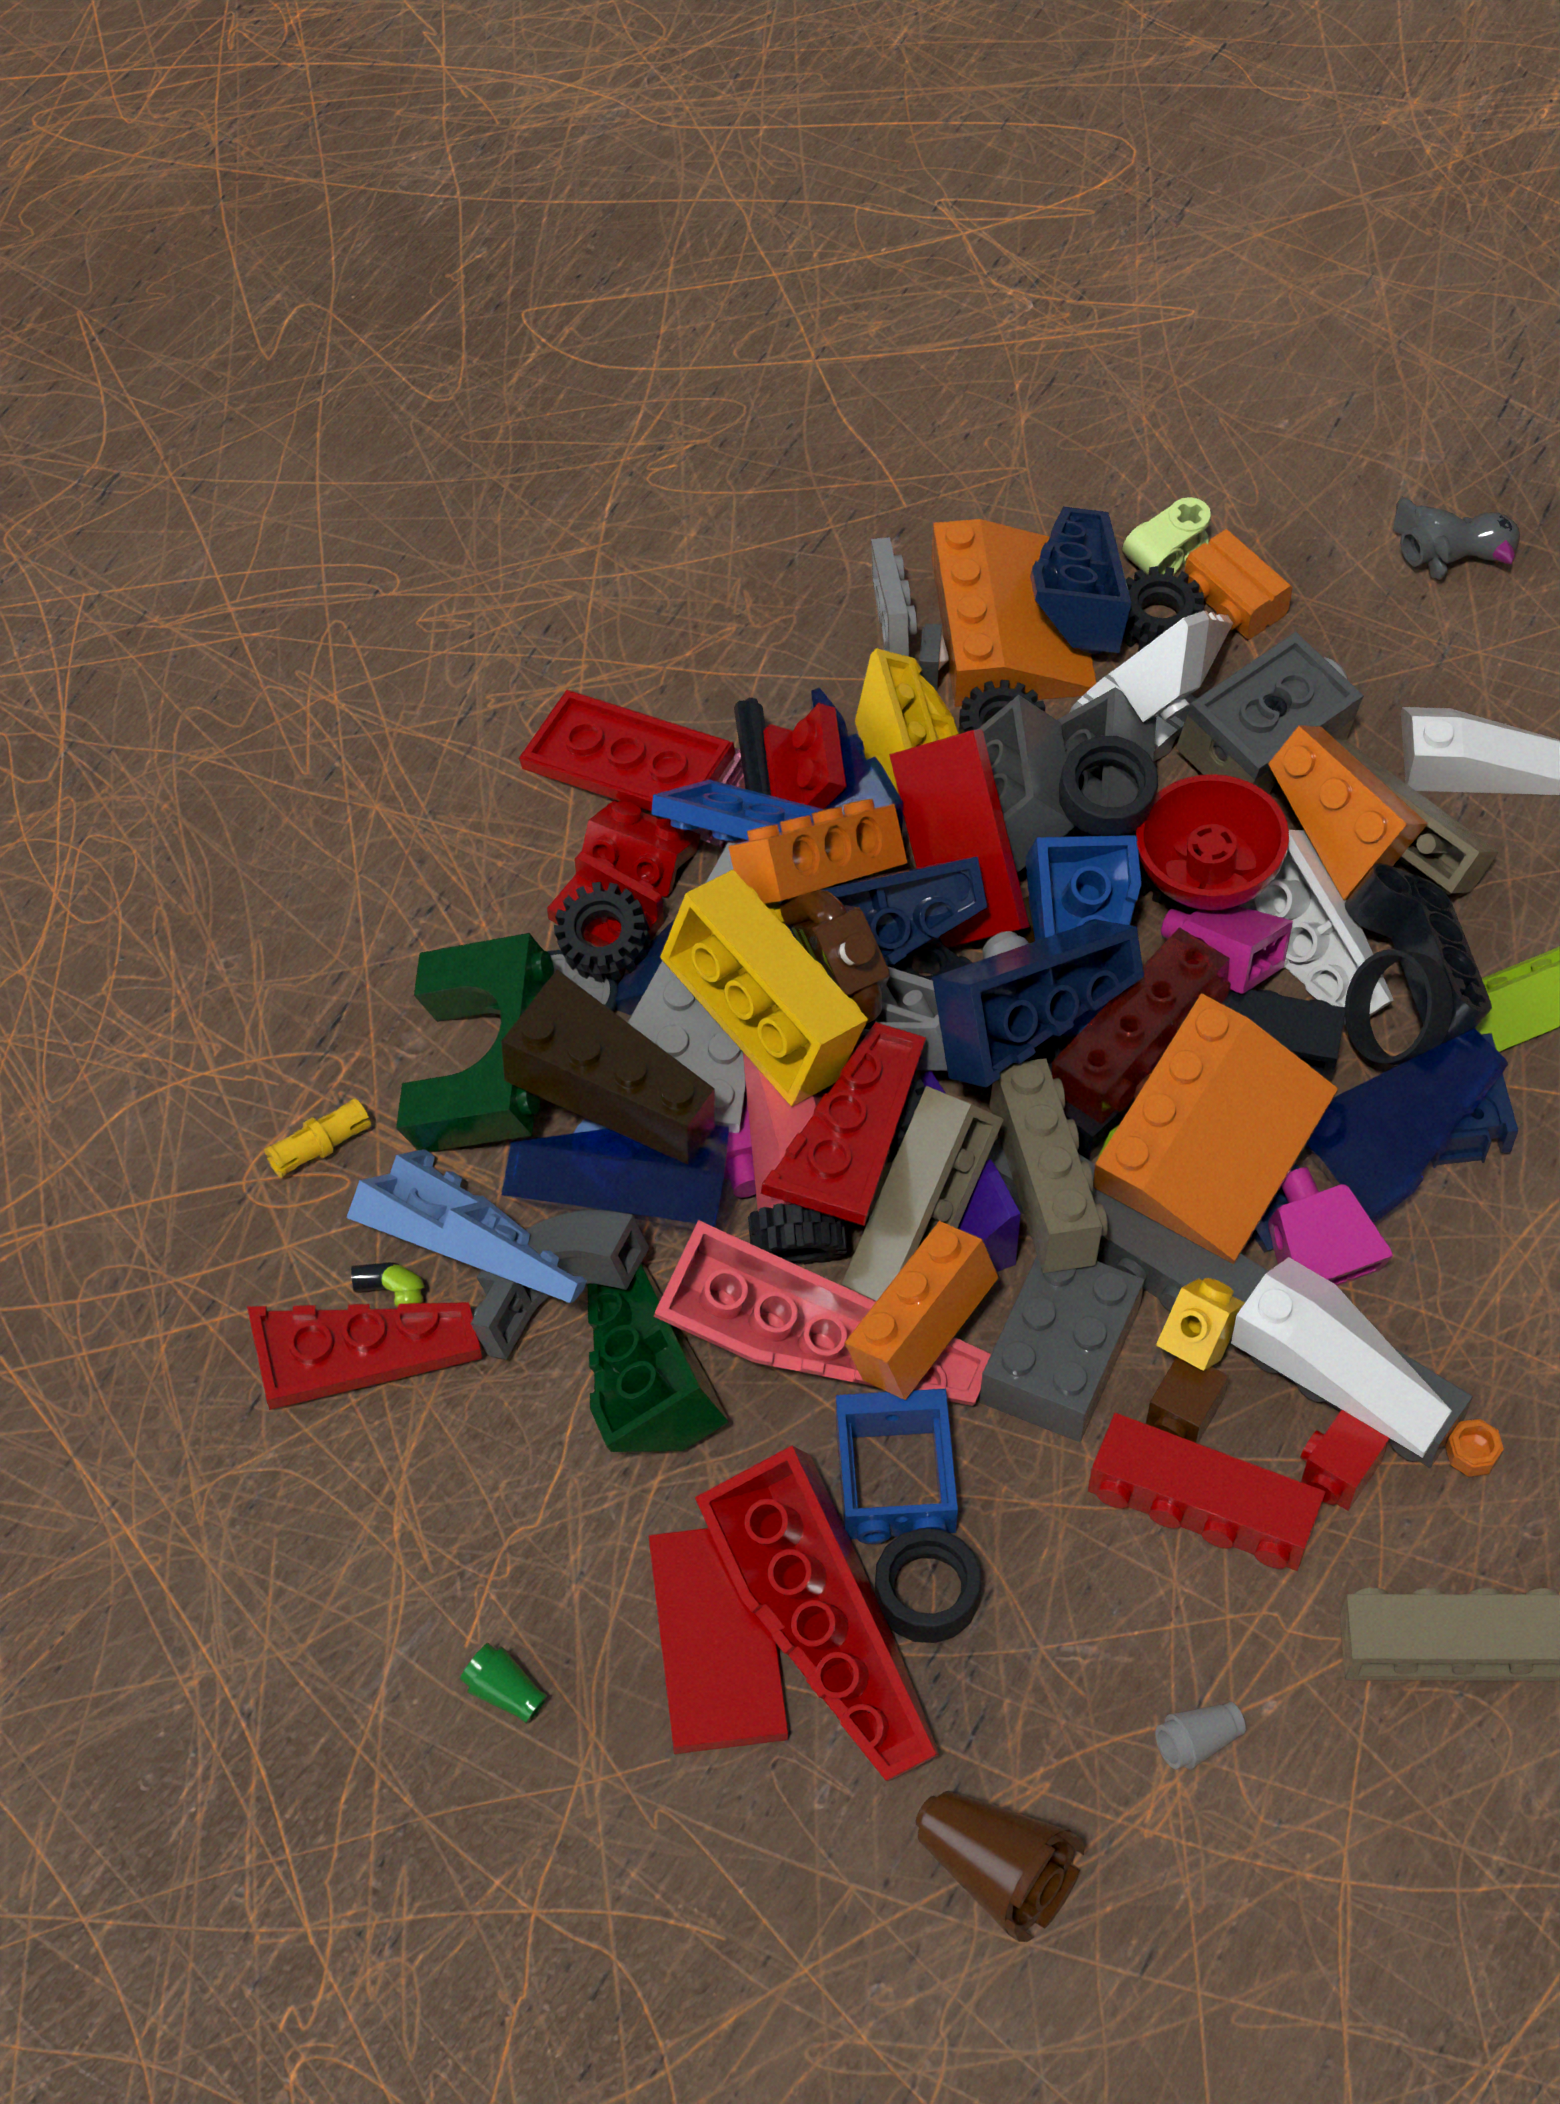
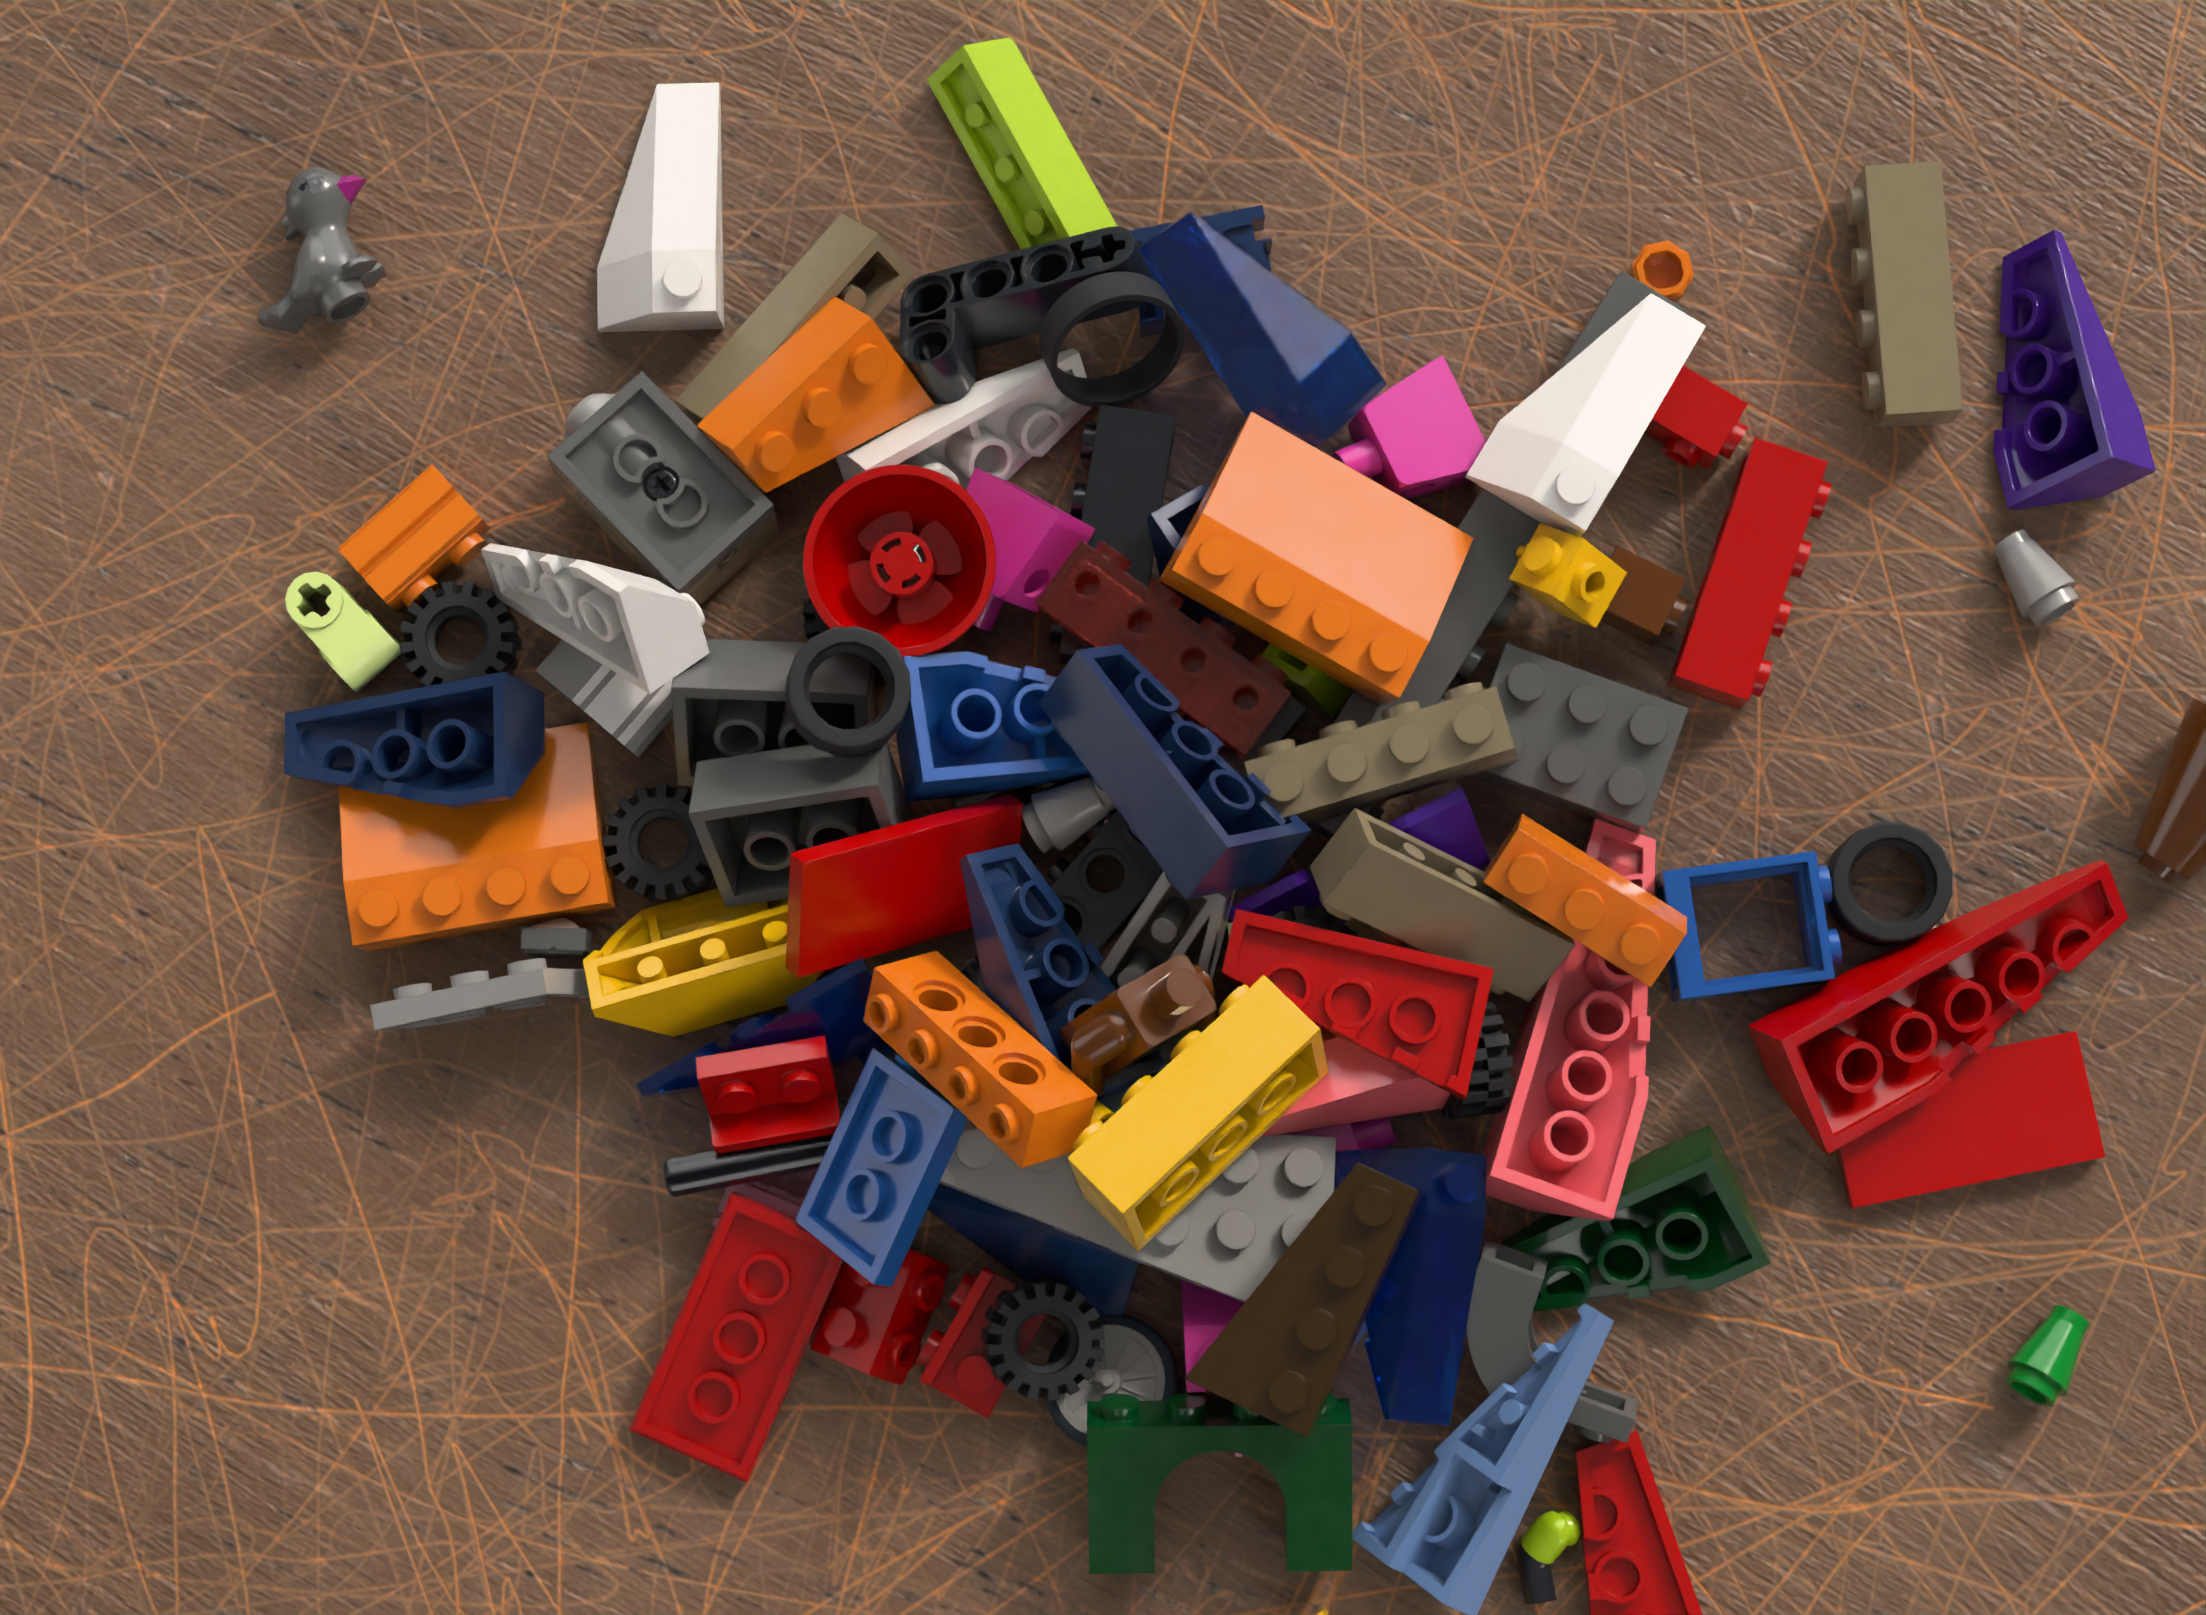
camera: 90 degrees left, 25 degrees up
none -> dark purple wedge [1993,230,2156,510]

